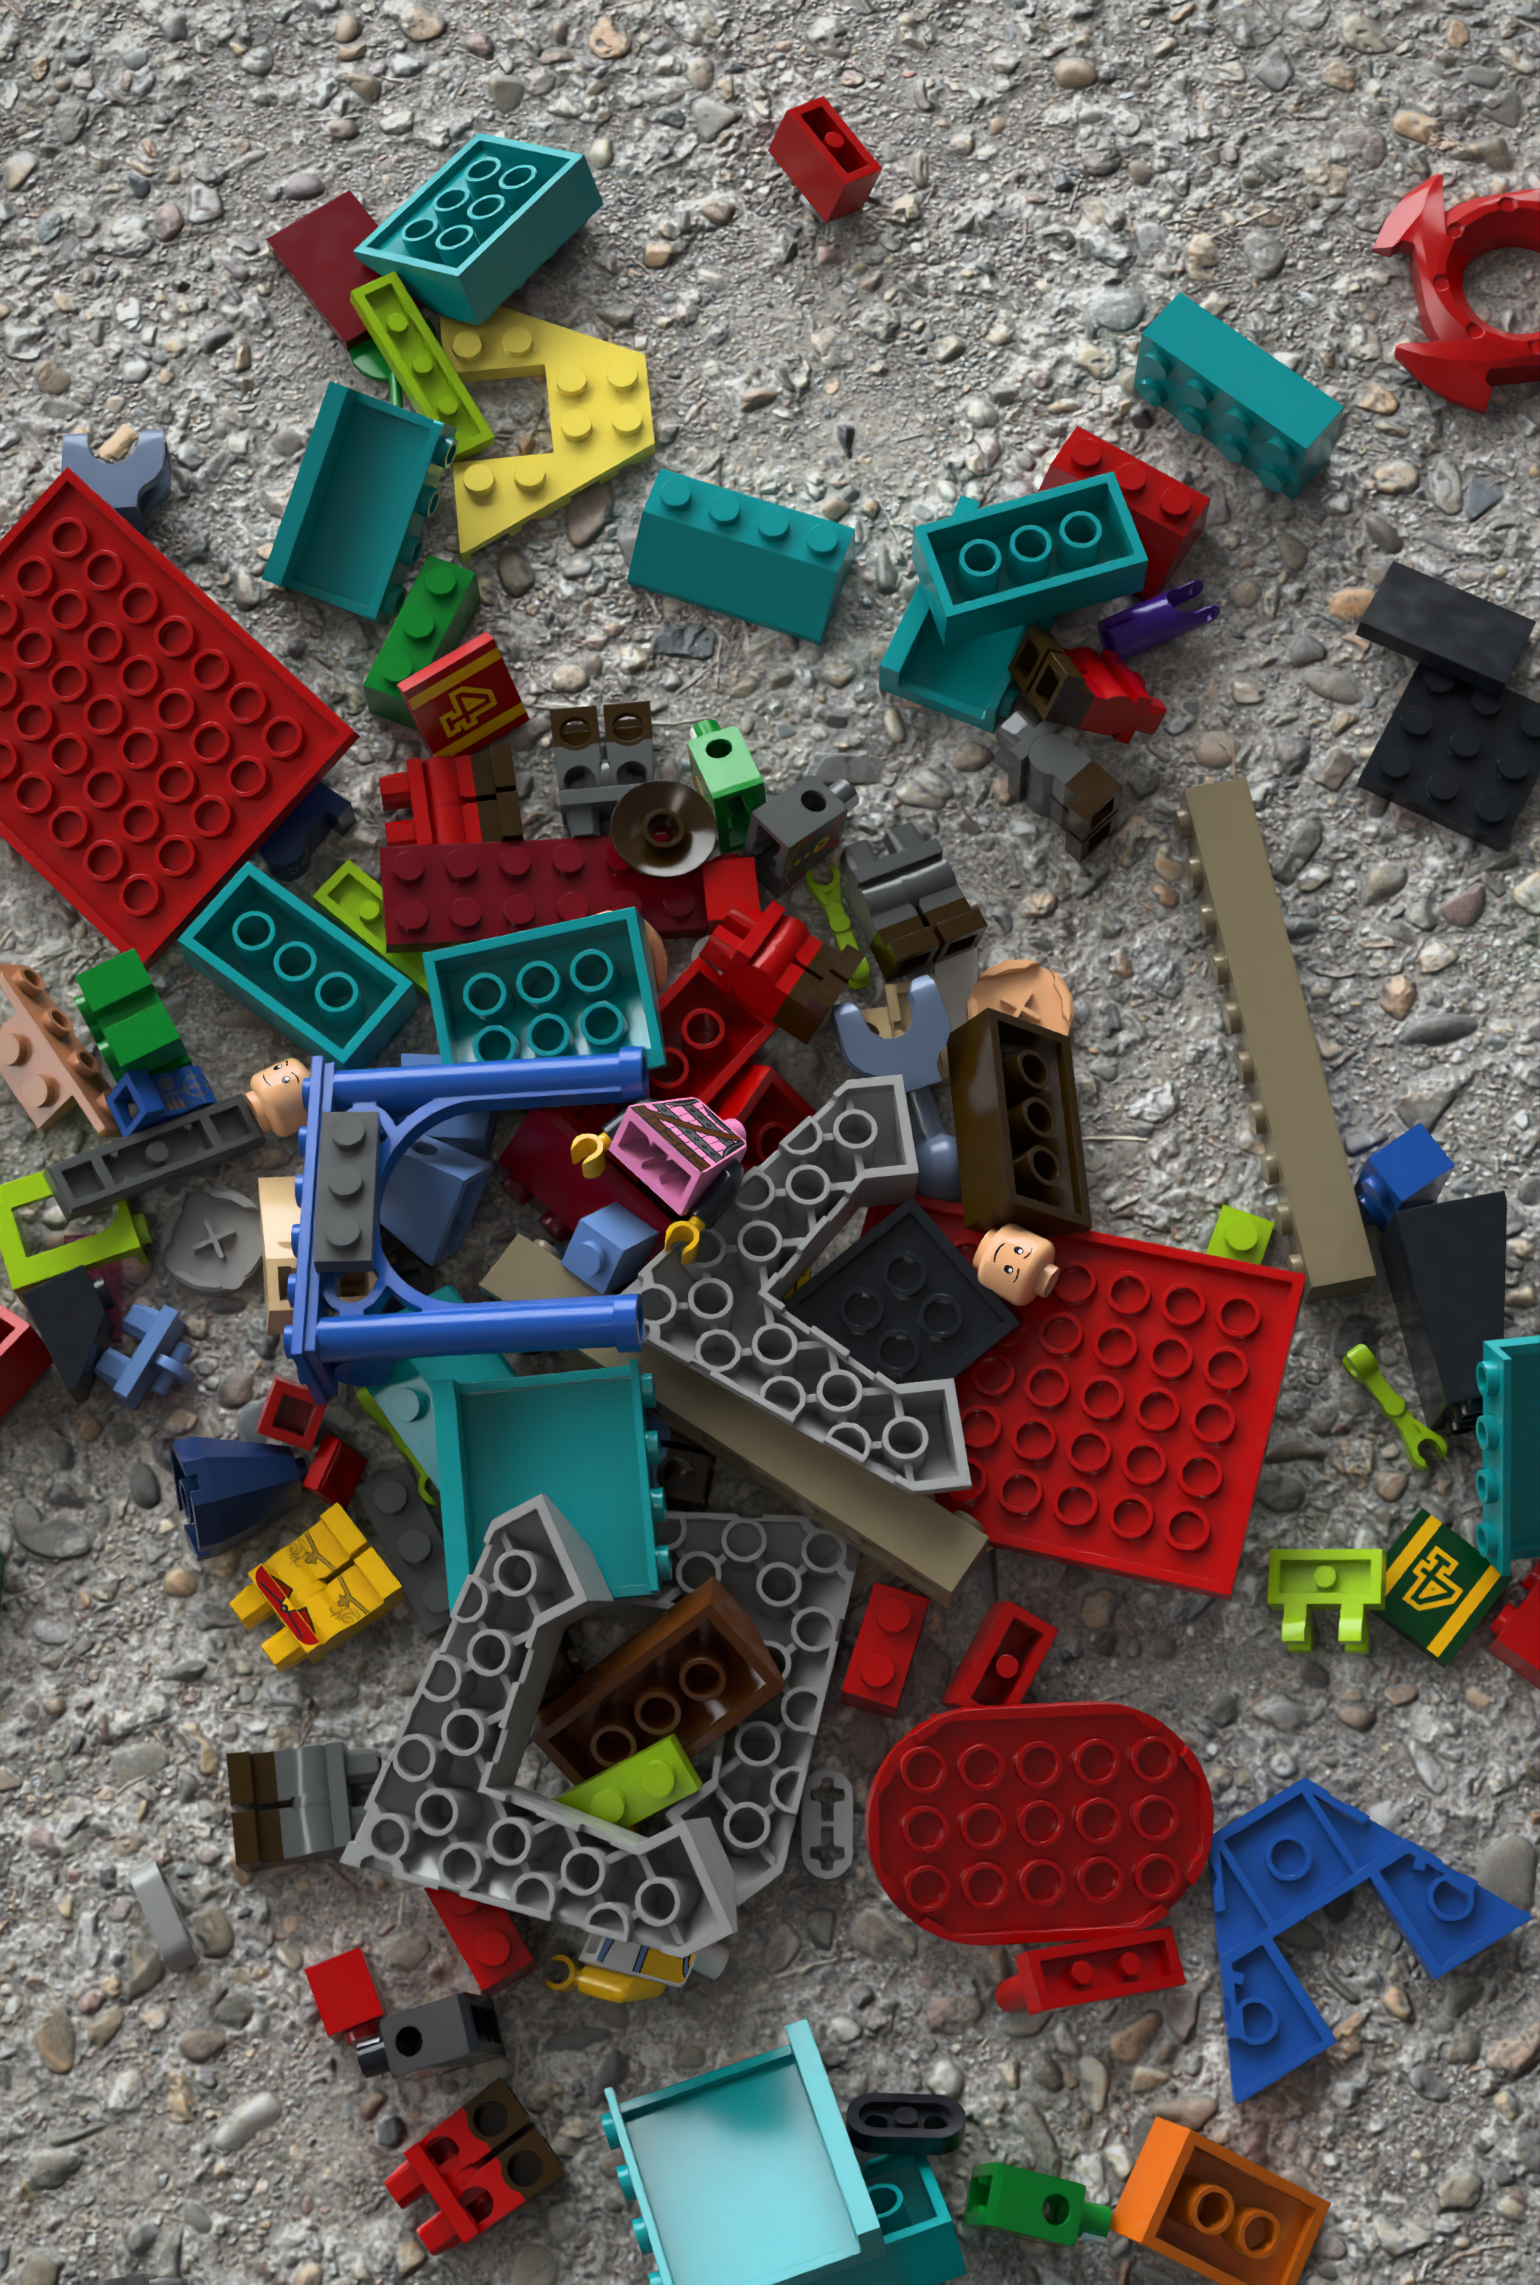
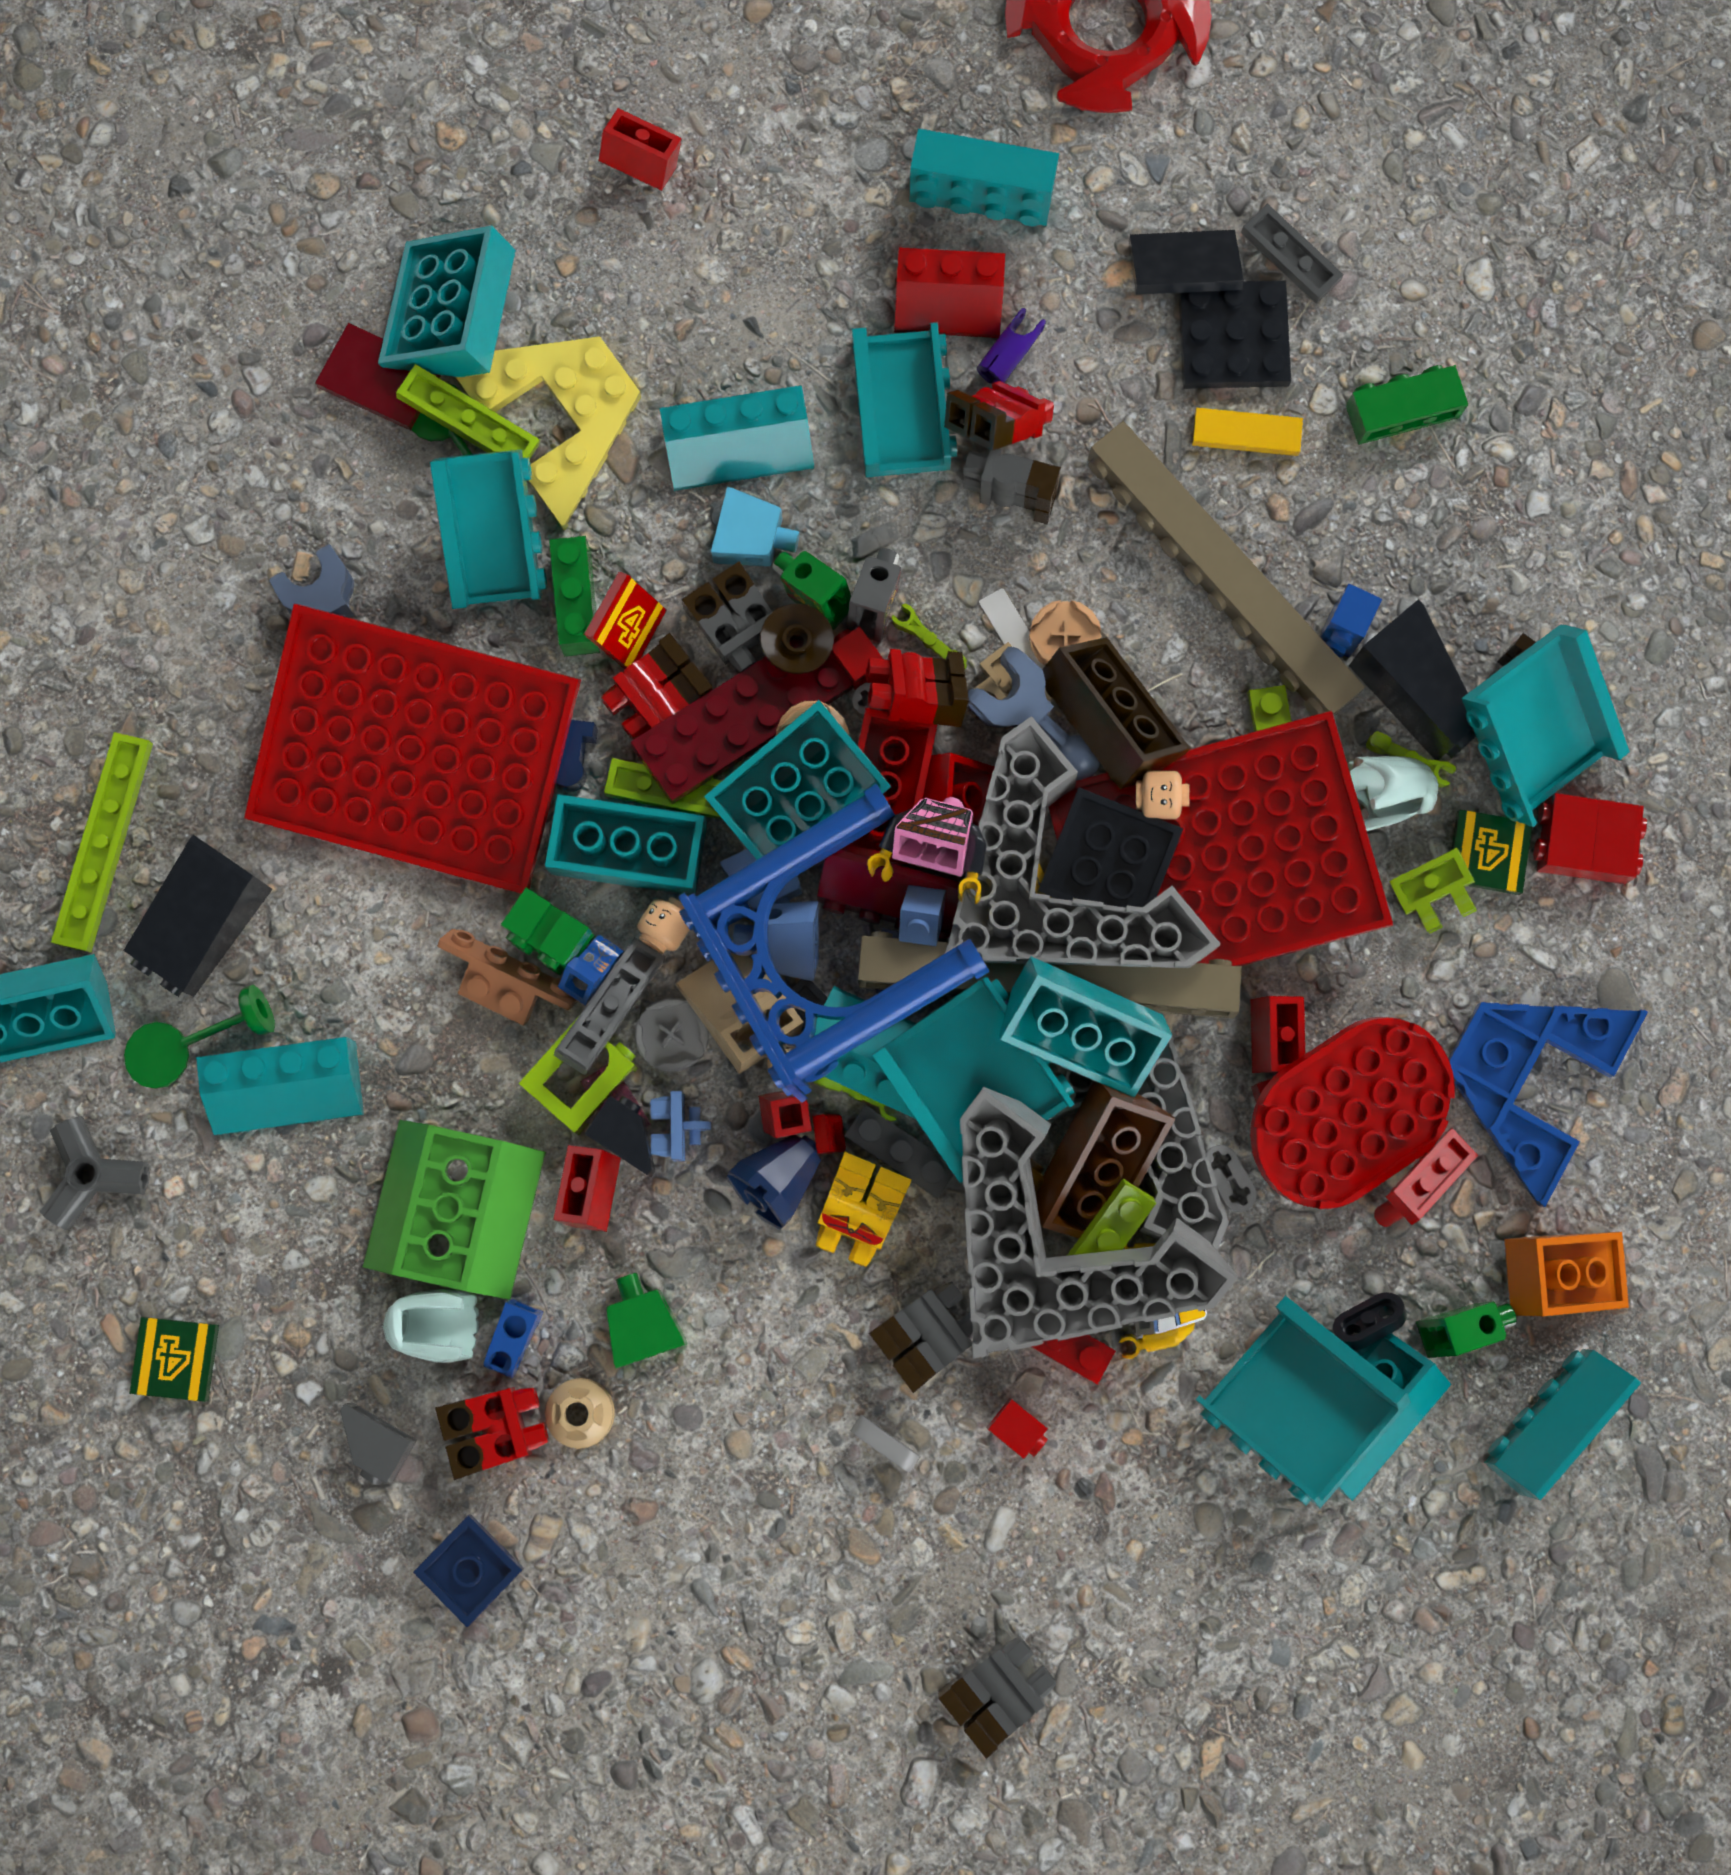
camera: 30 degrees left, 10 degrees up
dark grey plate [314,1111,381,1272] -> none
black torso [357,1992,506,2082] -> none
red hips [384,2077,570,2256] -> none
dark grey hips [840,822,988,982] -> none
red brick [840,1582,930,1720] -> none
teal brick [911,471,1148,647] -> none
none -> medium azure torso [711,487,800,567]
none -> teal slope [999,956,1172,1097]
none -> yellow tile [1192,407,1303,456]
none -> light aqua hair [1348,756,1439,831]

